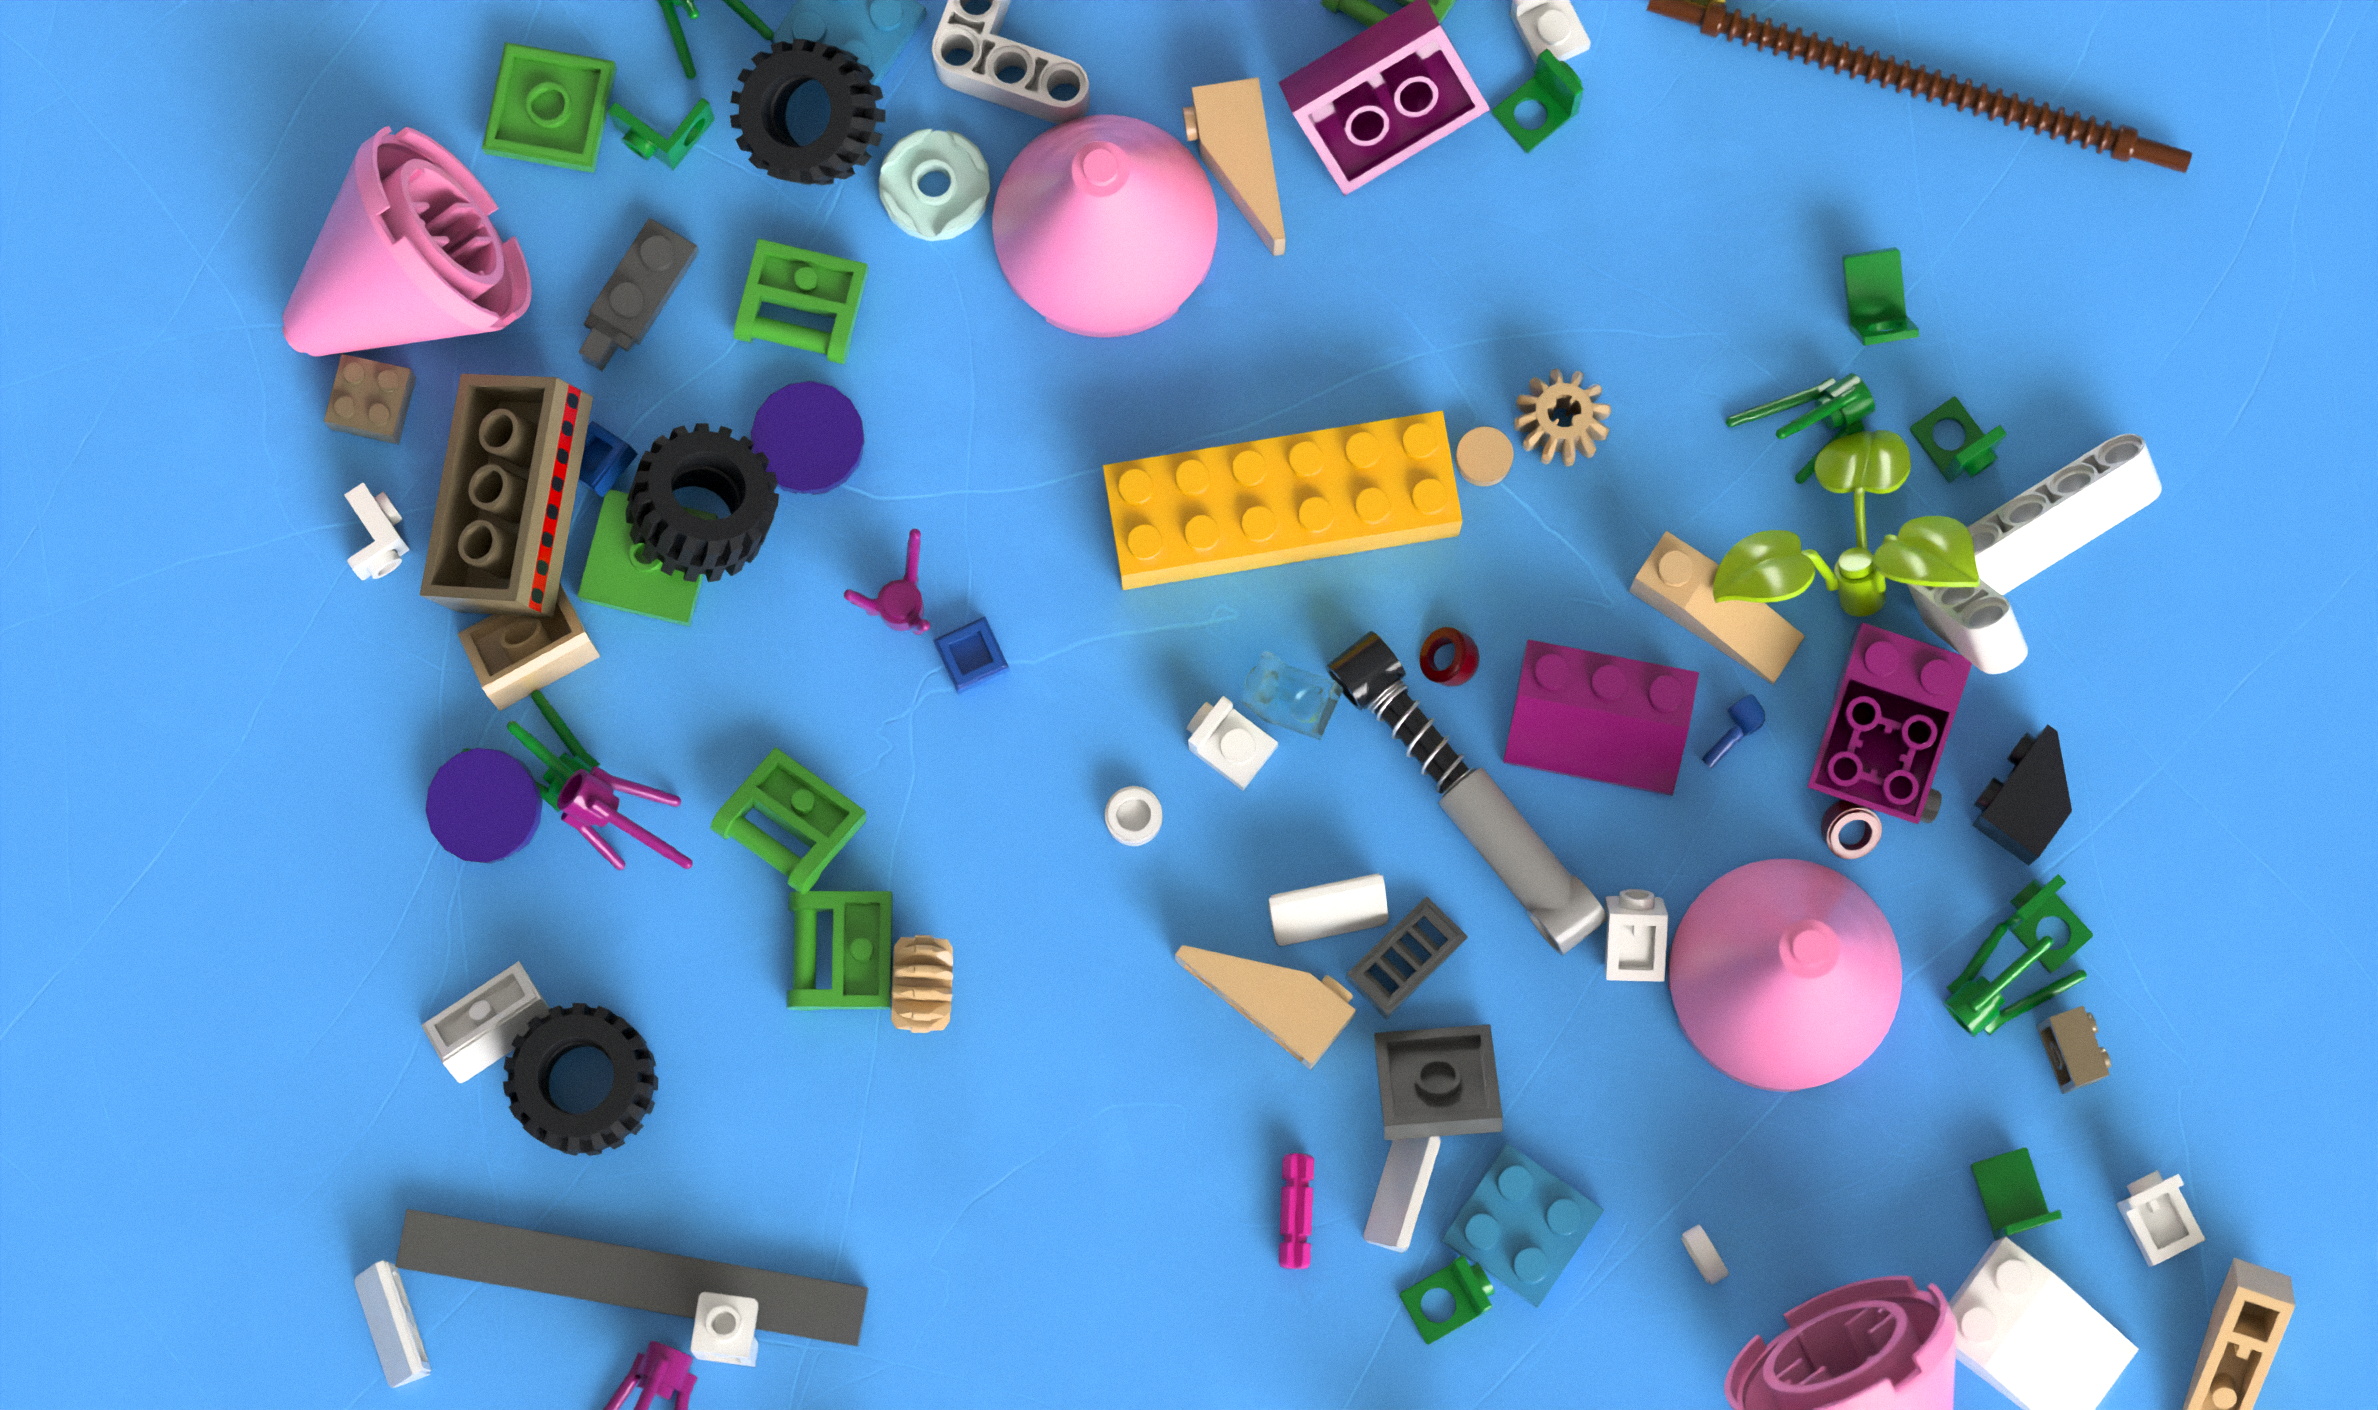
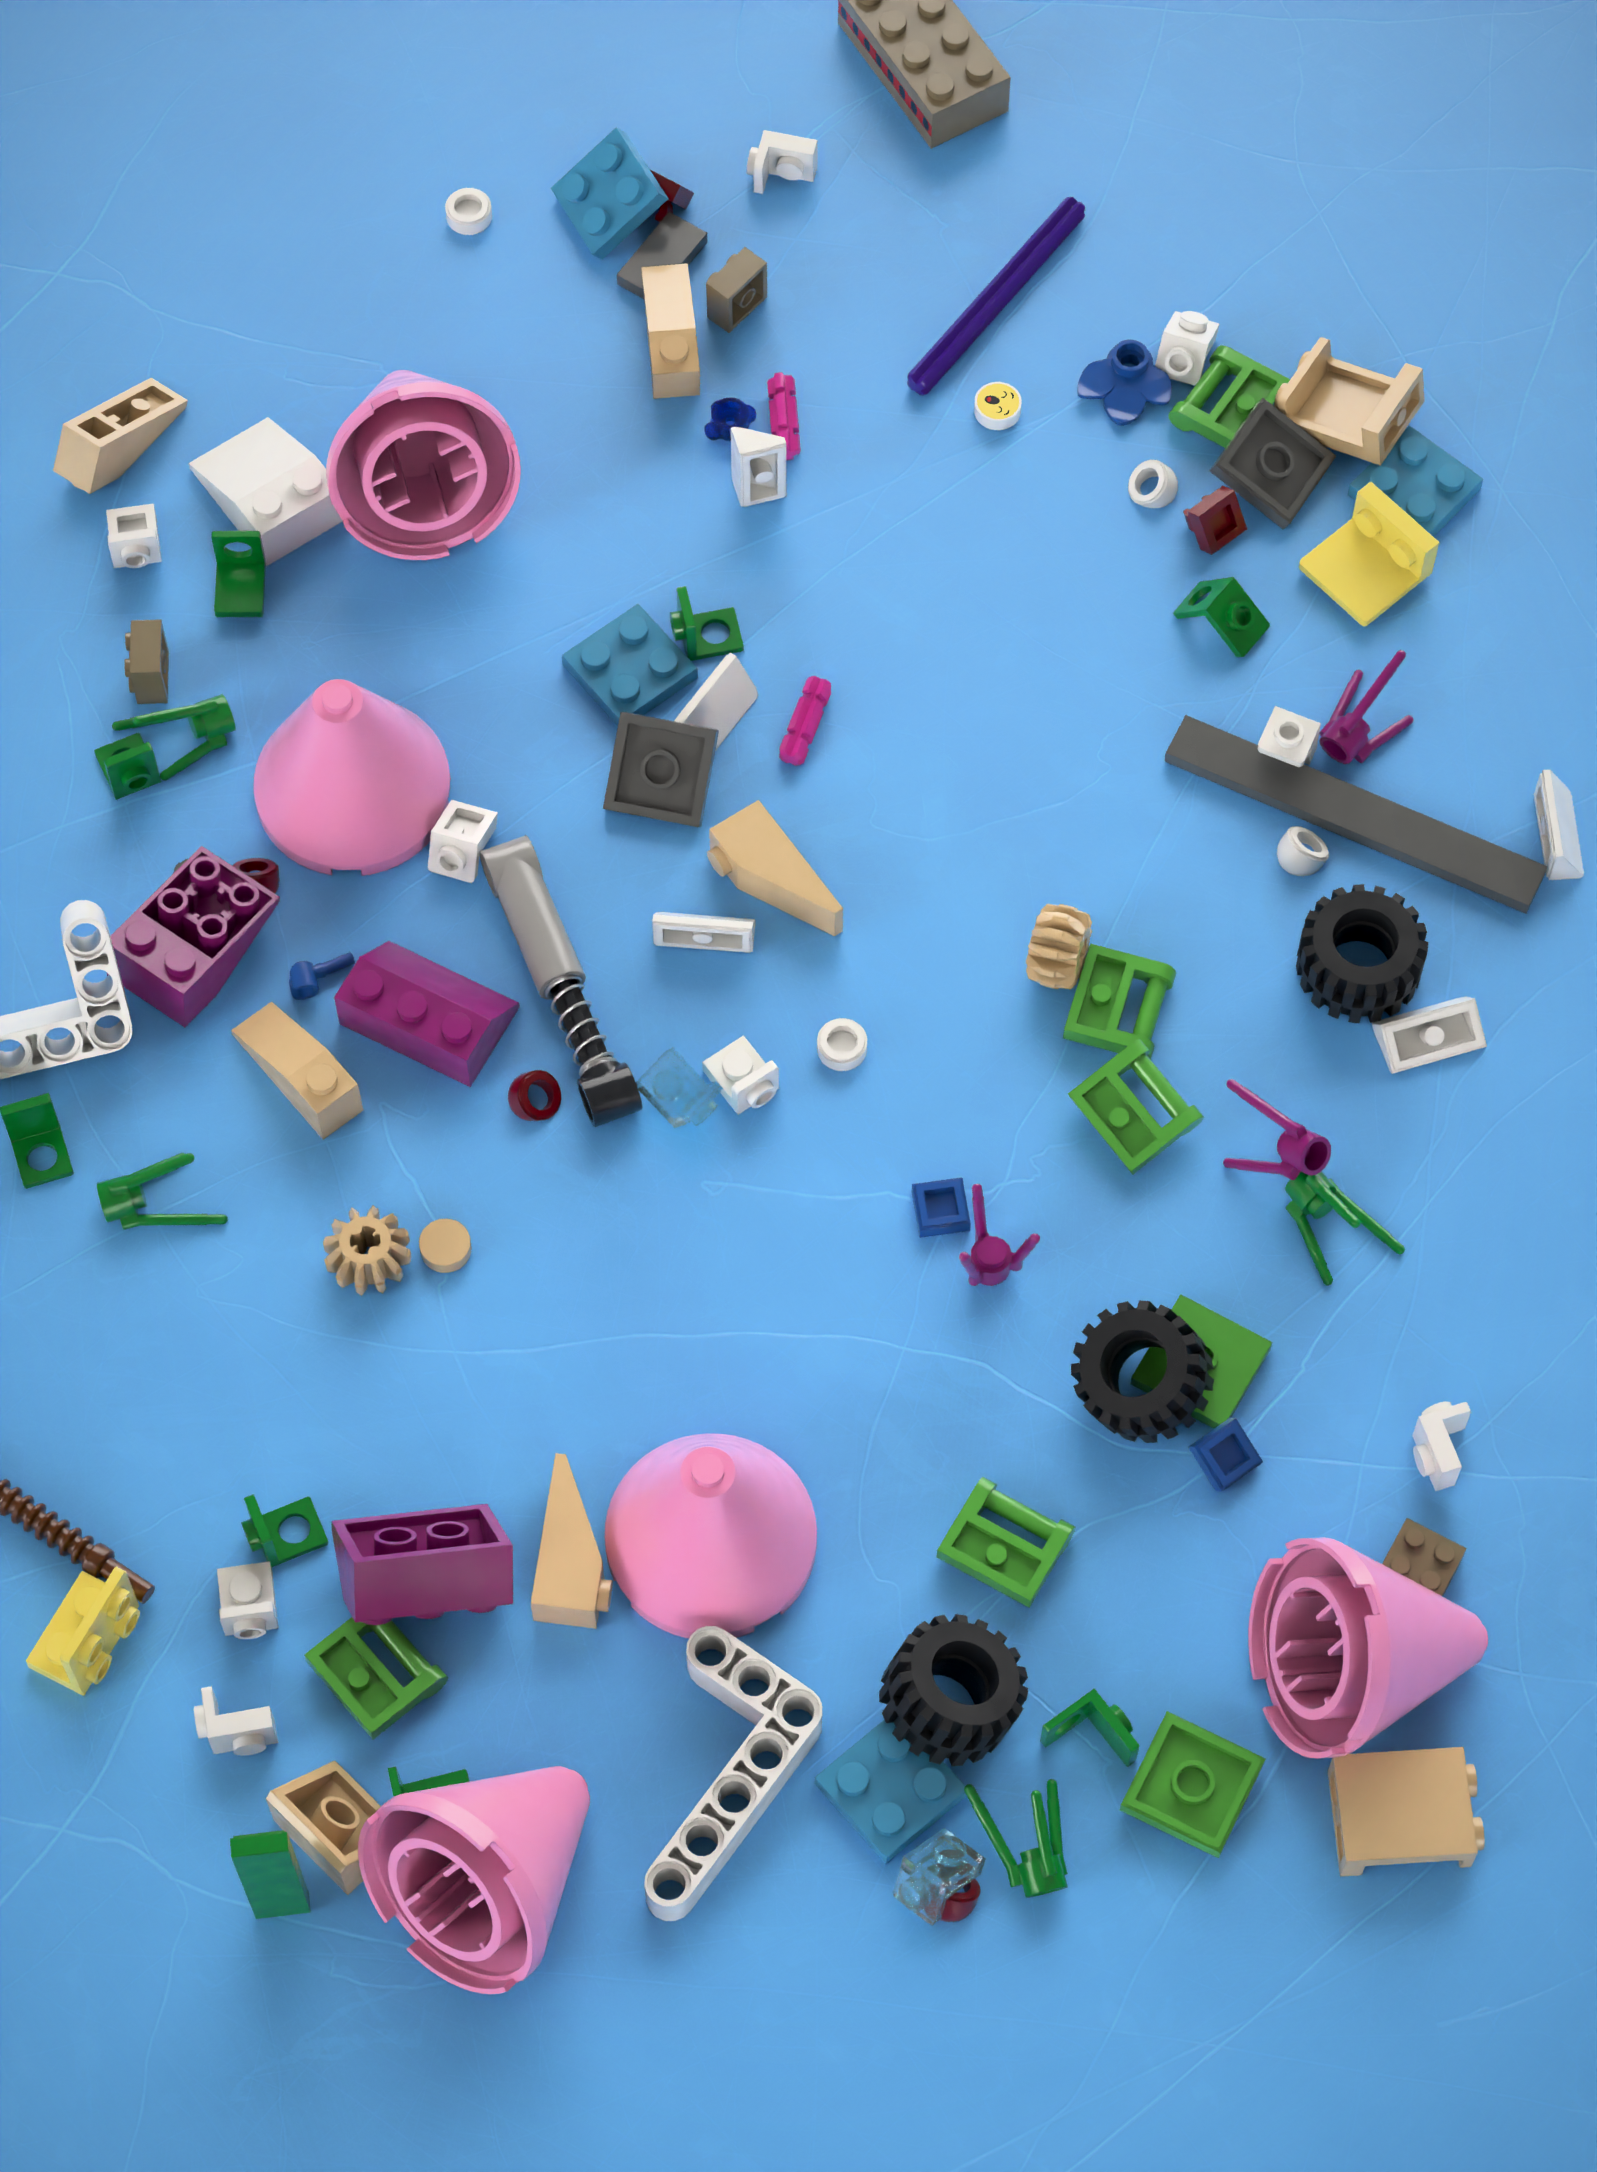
camera: 165 degrees left, 15 degrees down
dark tan brick [419,374,593,618] -> none
dark purple tile [425,748,543,864] -> none
tan slope [458,583,601,711] -> none
dark grey hinge [579,218,699,371] -> none
dark purple tile [751,381,865,495] -> none
light aqua tile [879,129,991,241] -> none
yellow brick [1103,410,1463,590] -> none
dark grey slope [1345,896,1468,1019] -> none
white tile [1680,1224,1730,1285] -> none
lime plant [1713,430,1980,617] -> none
green bracket [1842,247,1919,346] -> none
black slope [1972,725,2072,866] -> none
none -> white piece [1277,826,1329,876]
none -> tan panel [1327,1747,1485,1877]

